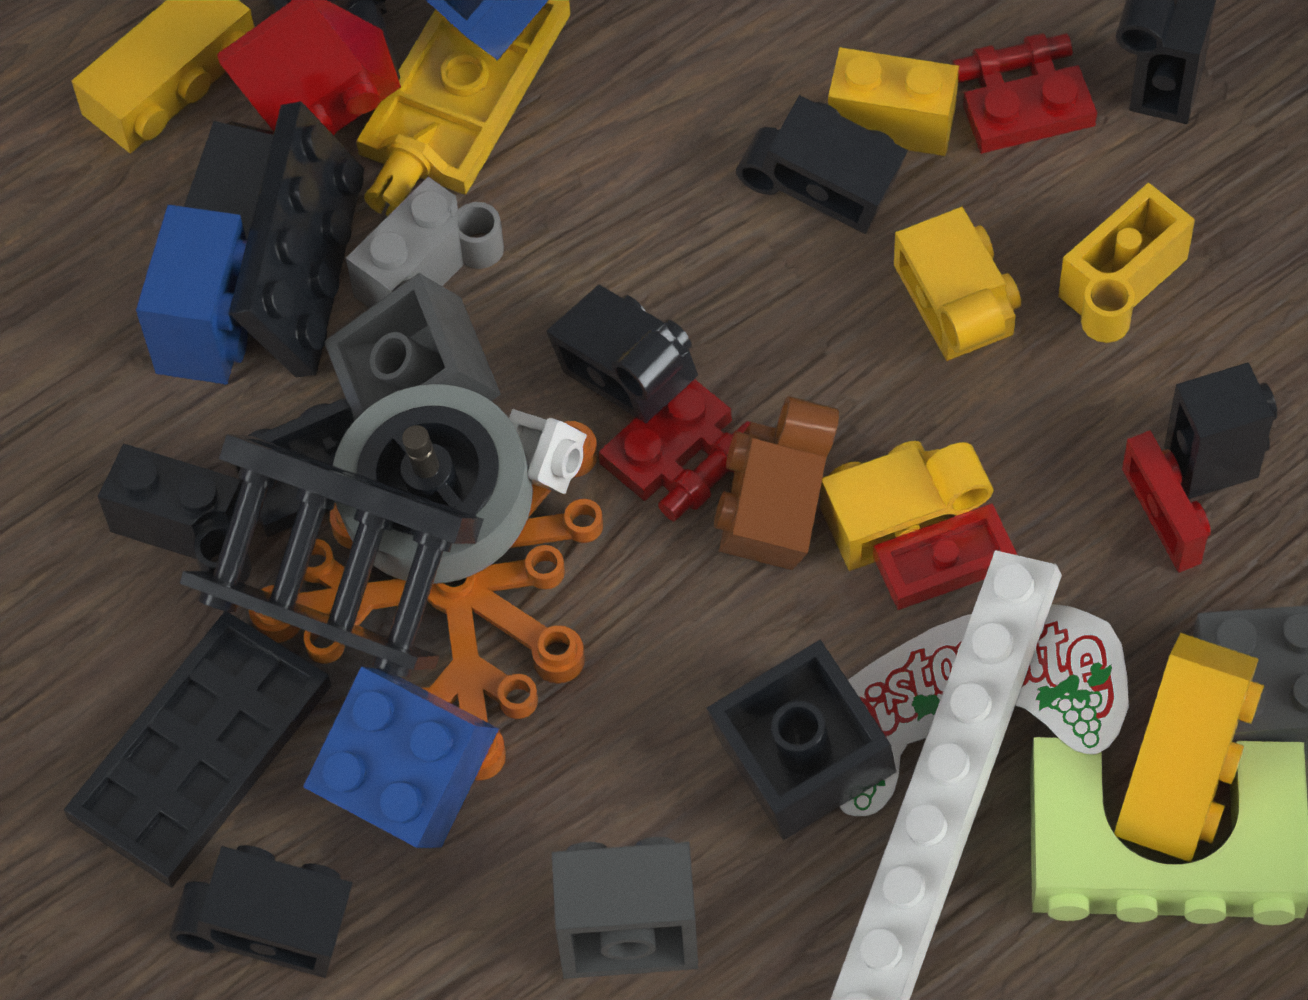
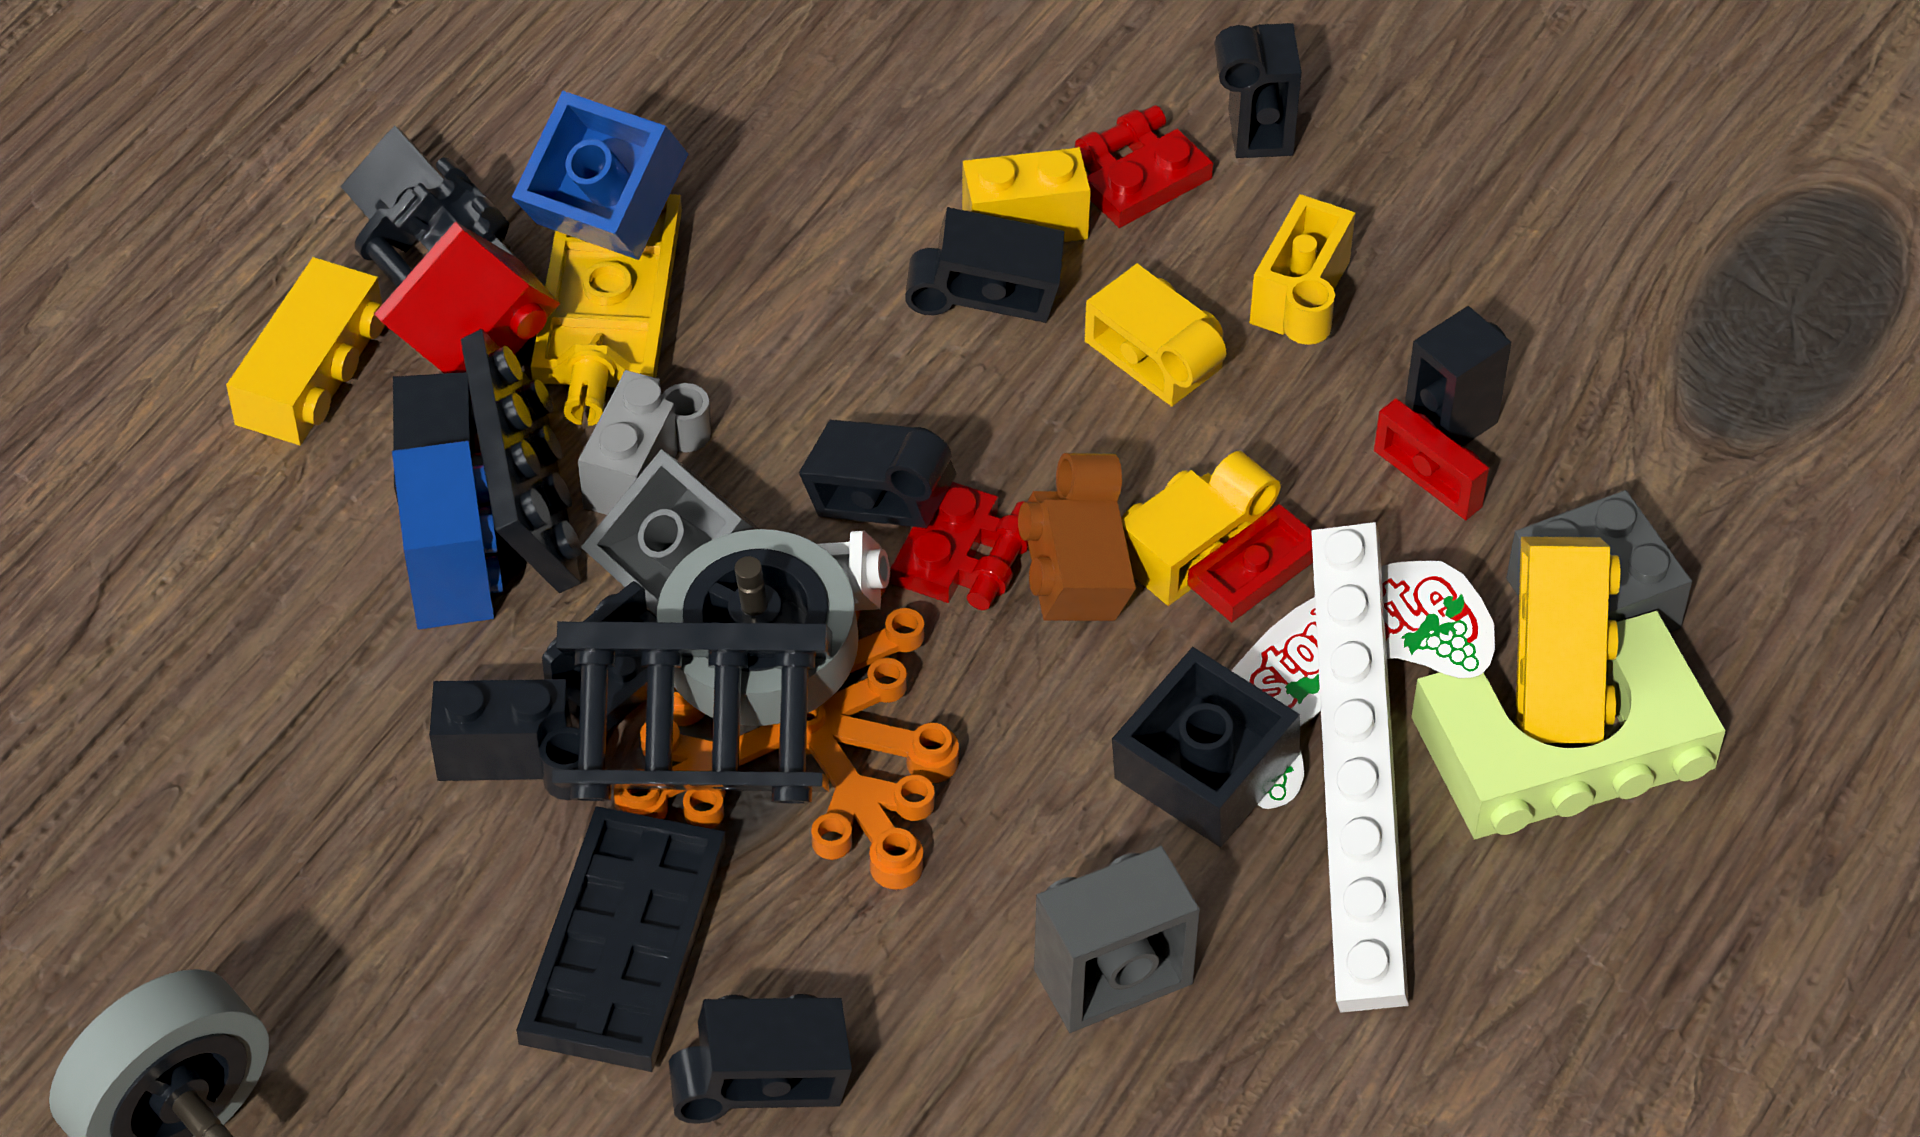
camera: 25 degrees left, 10 degrees down
blue brick [303,666,499,848] -> none

